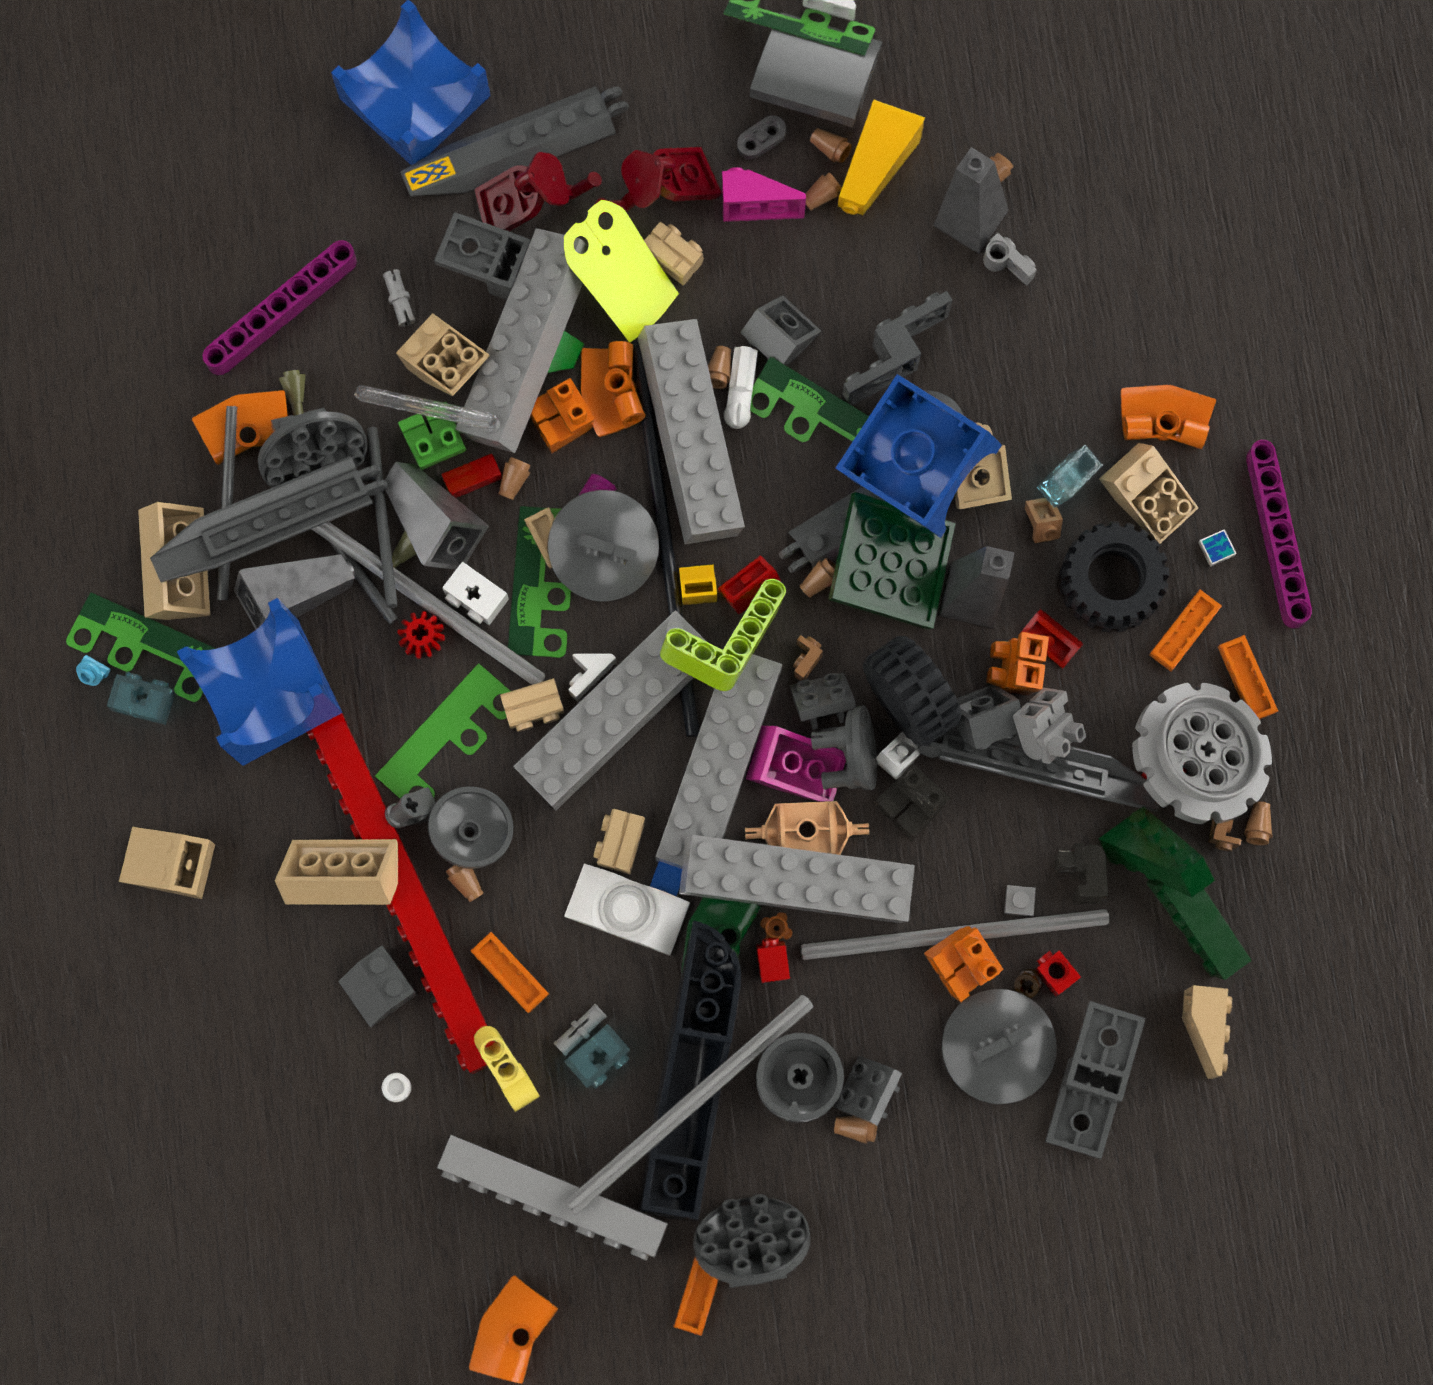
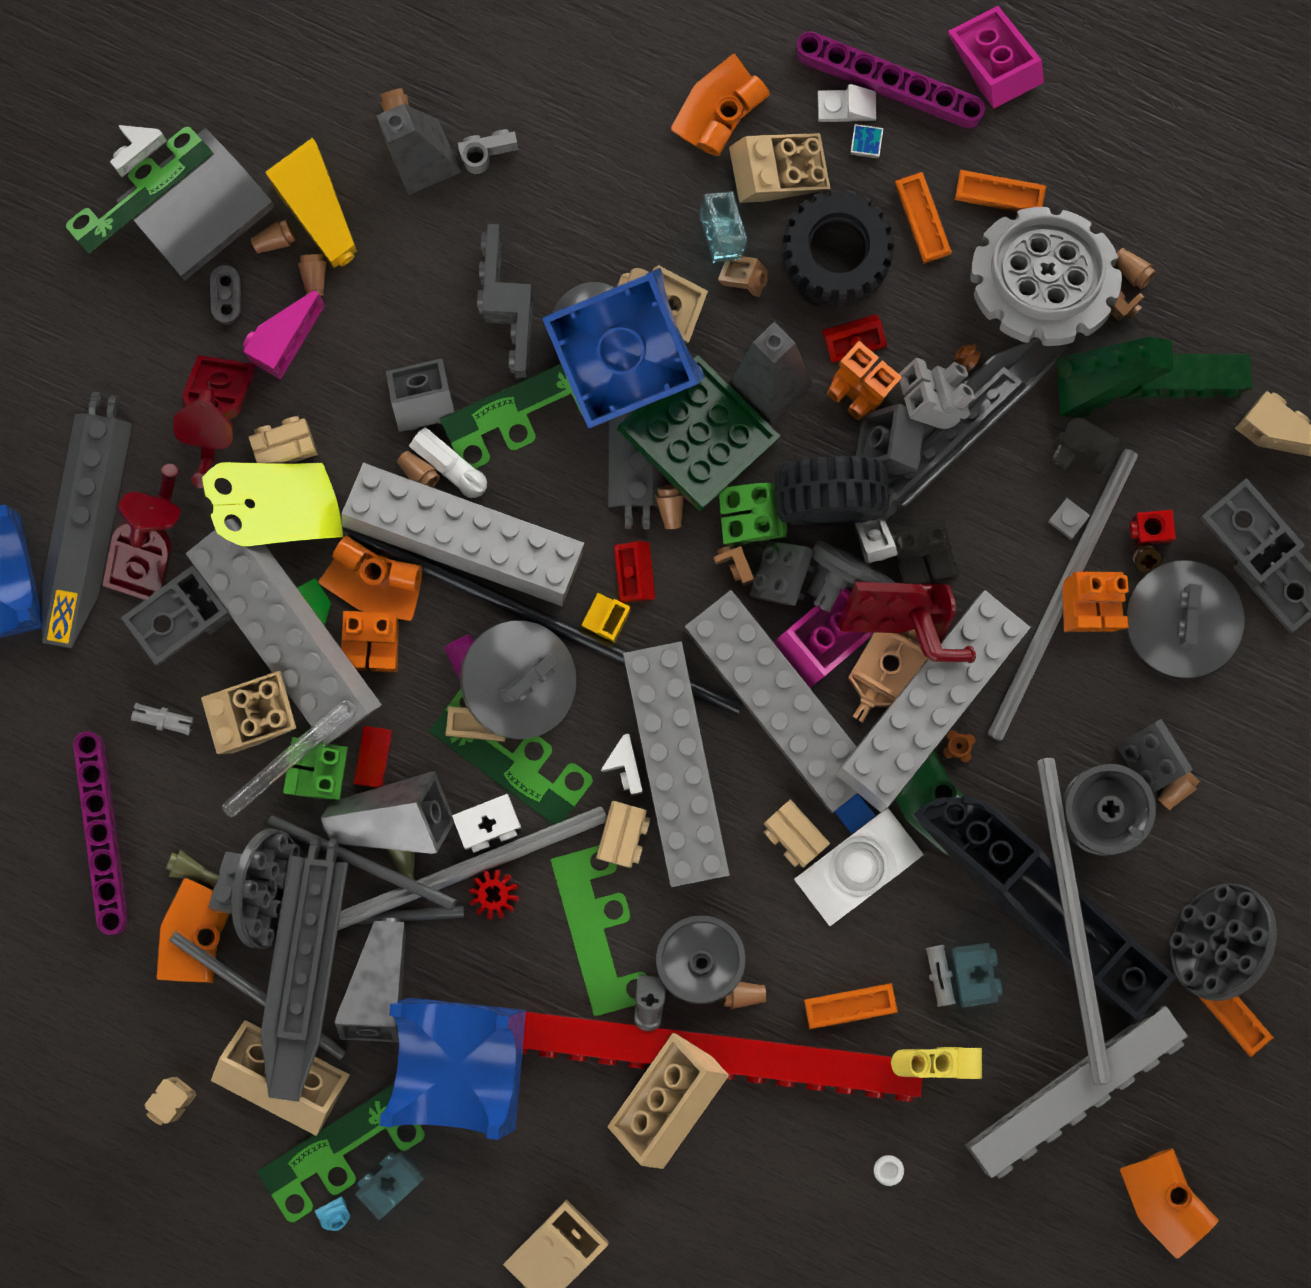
camera: 55 degrees left, 5 degrees up
dark grey slope [338,946,418,1028] -> none
medium nougat cone [498,457,531,500] -> none
lime beam [660,579,786,691] -> none
red brick [756,937,790,983] -> none
none -> tan brick [145,1077,197,1125]
none -> bright green hips [719,483,788,546]
none -> white slope [818,84,876,122]
none -> dark red plate [837,582,976,663]
none -> dark pink slope [948,6,1044,108]
none -> dark orange plate [954,344,981,372]

